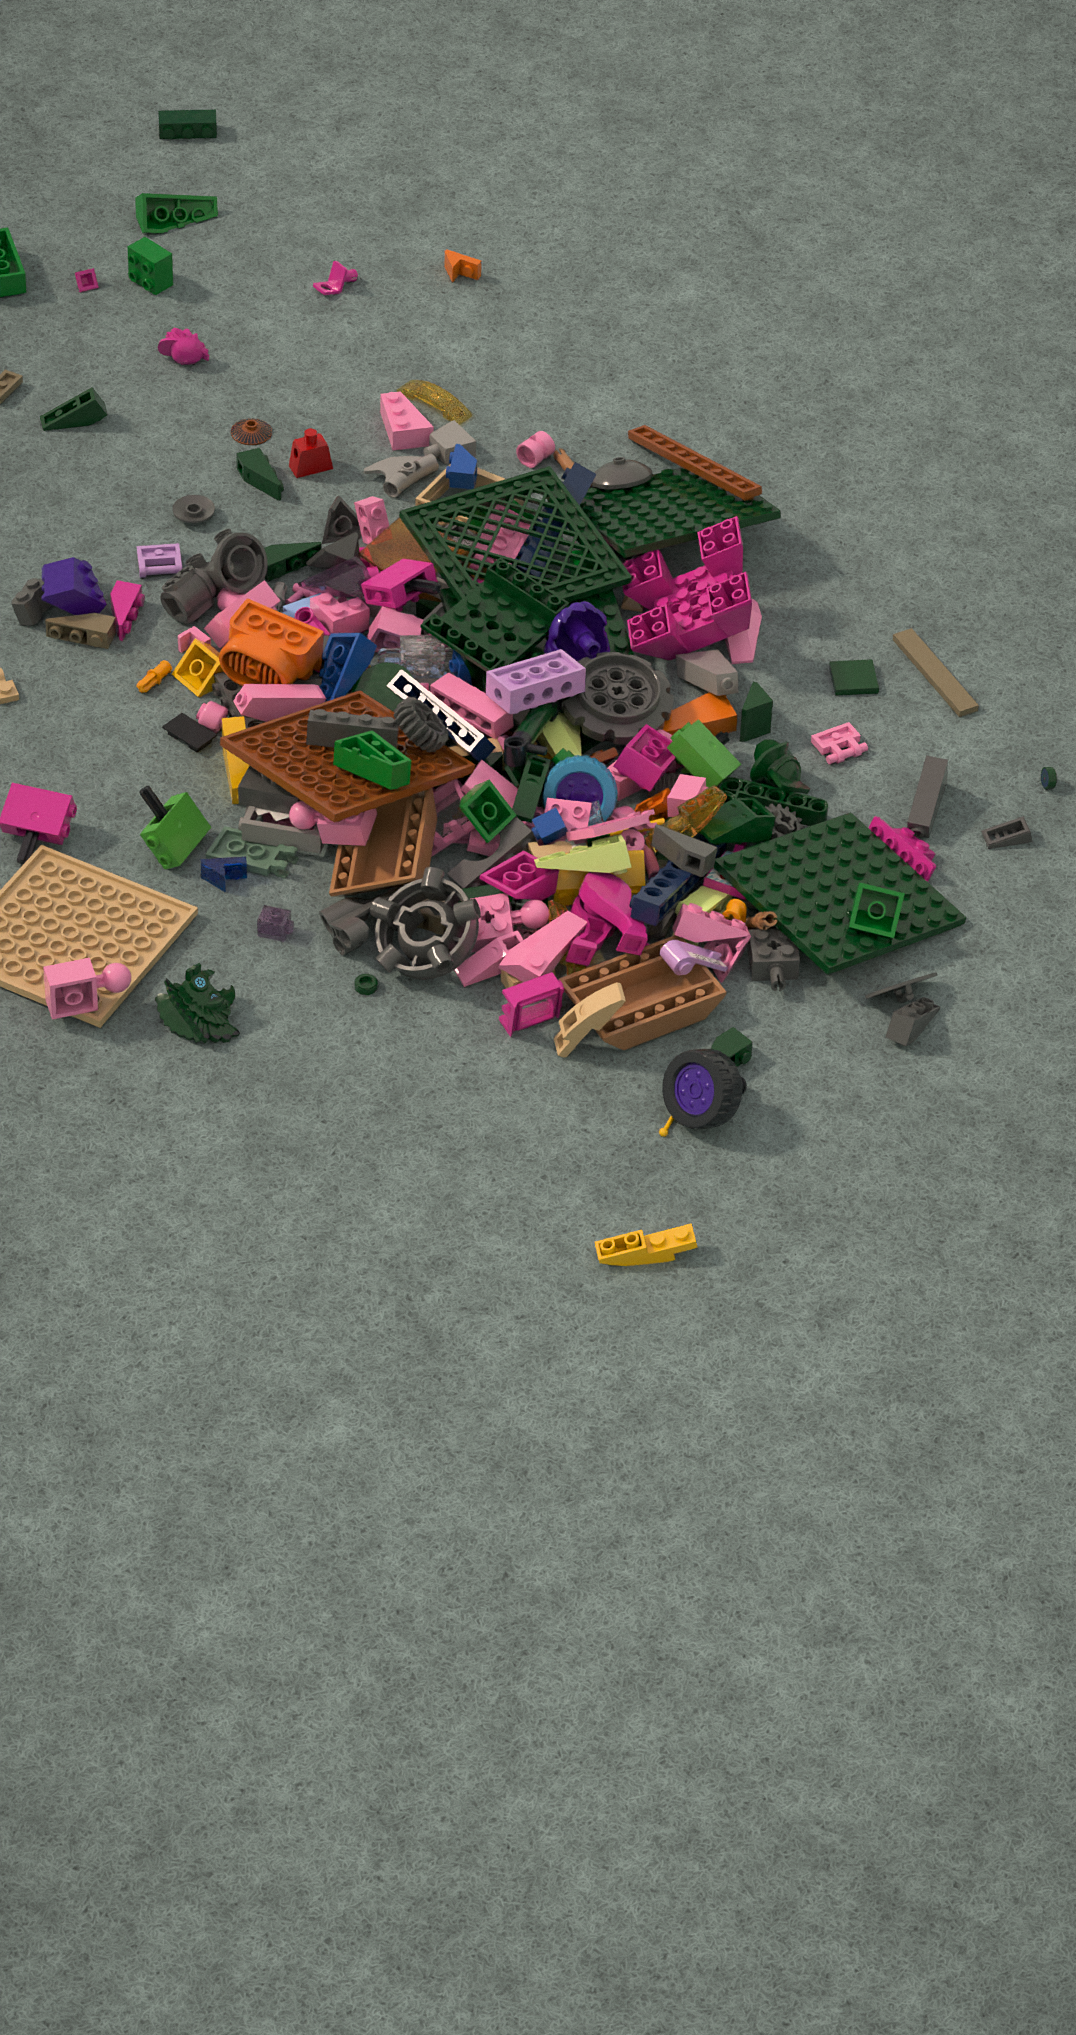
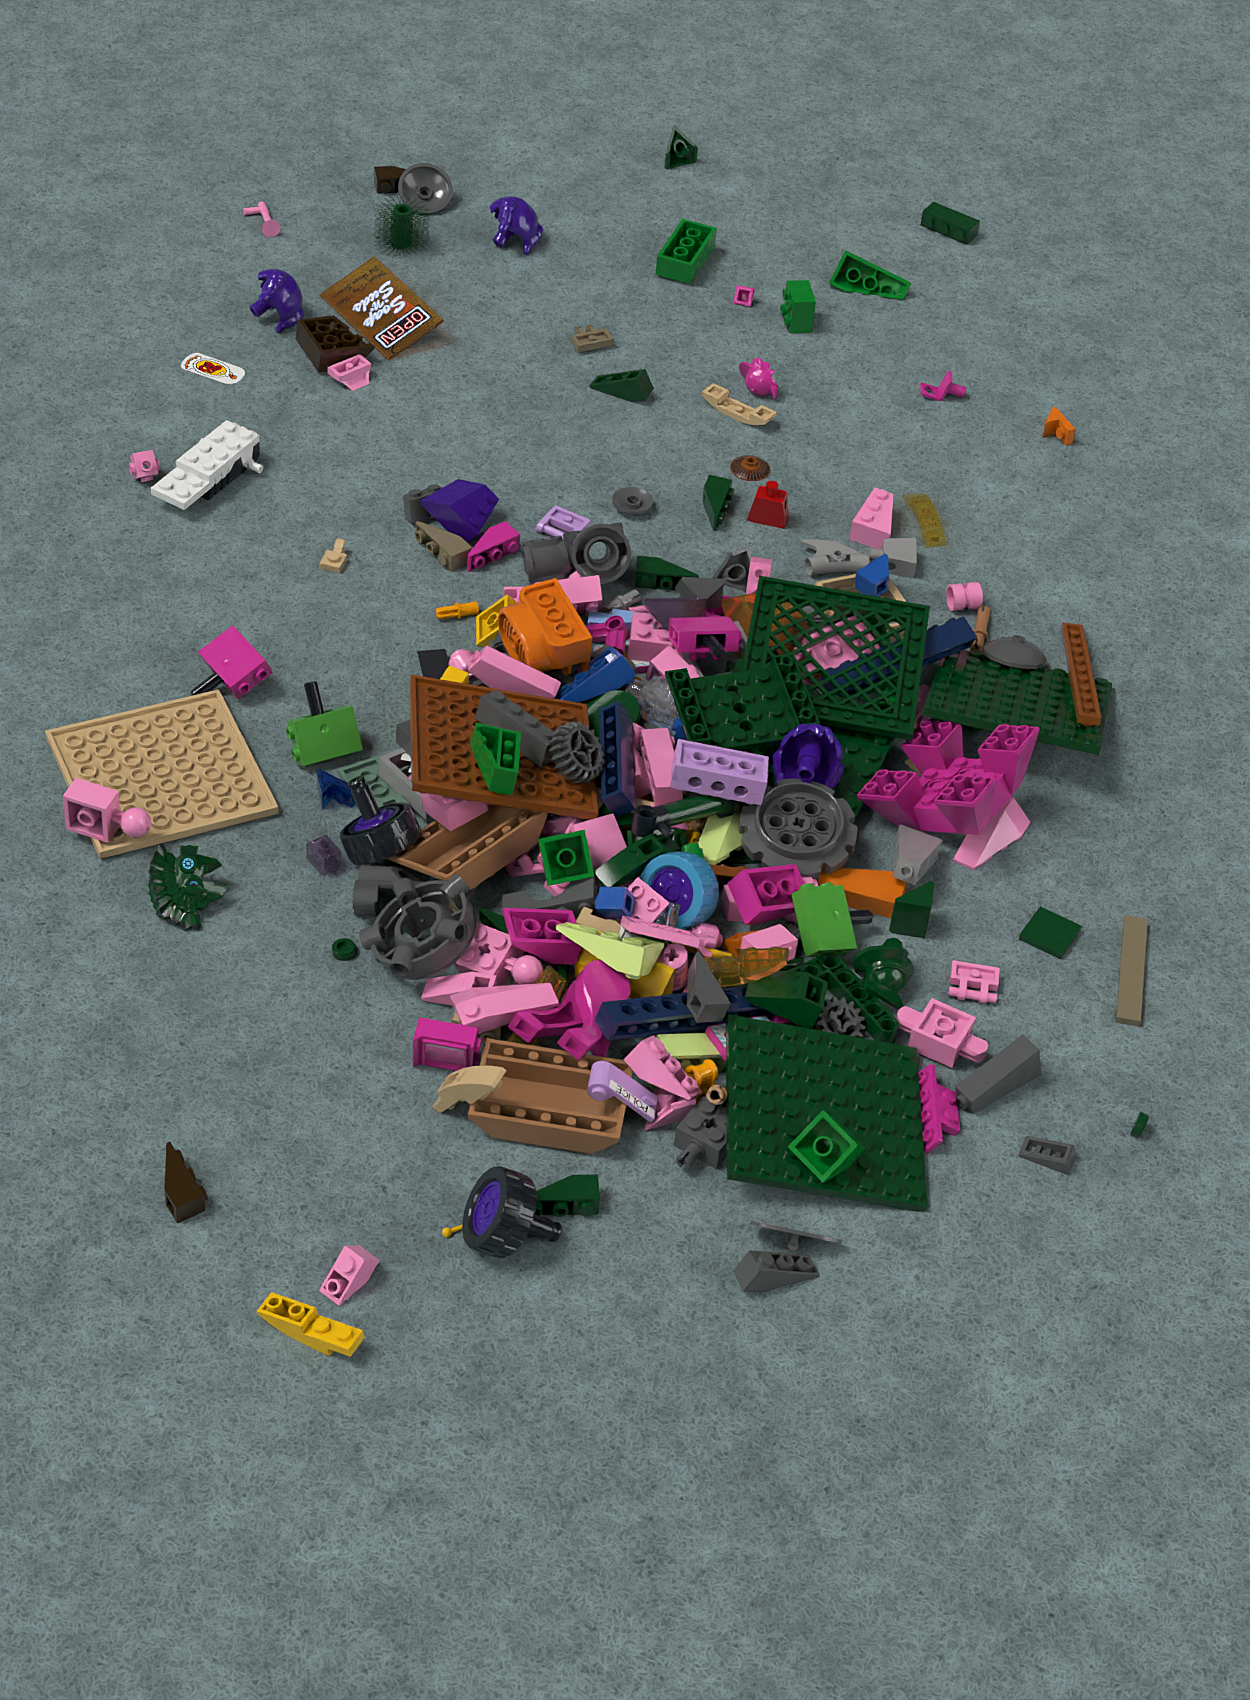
camera: 35 degrees right, 0 degrees up
none -> dark brown slope [164,1142,208,1223]
none -> bright pink slope [319,1245,380,1306]
none -> black wheel [340,776,421,866]
none -> tan slope [702,383,777,425]
none -> bright pink brick [896,998,988,1068]

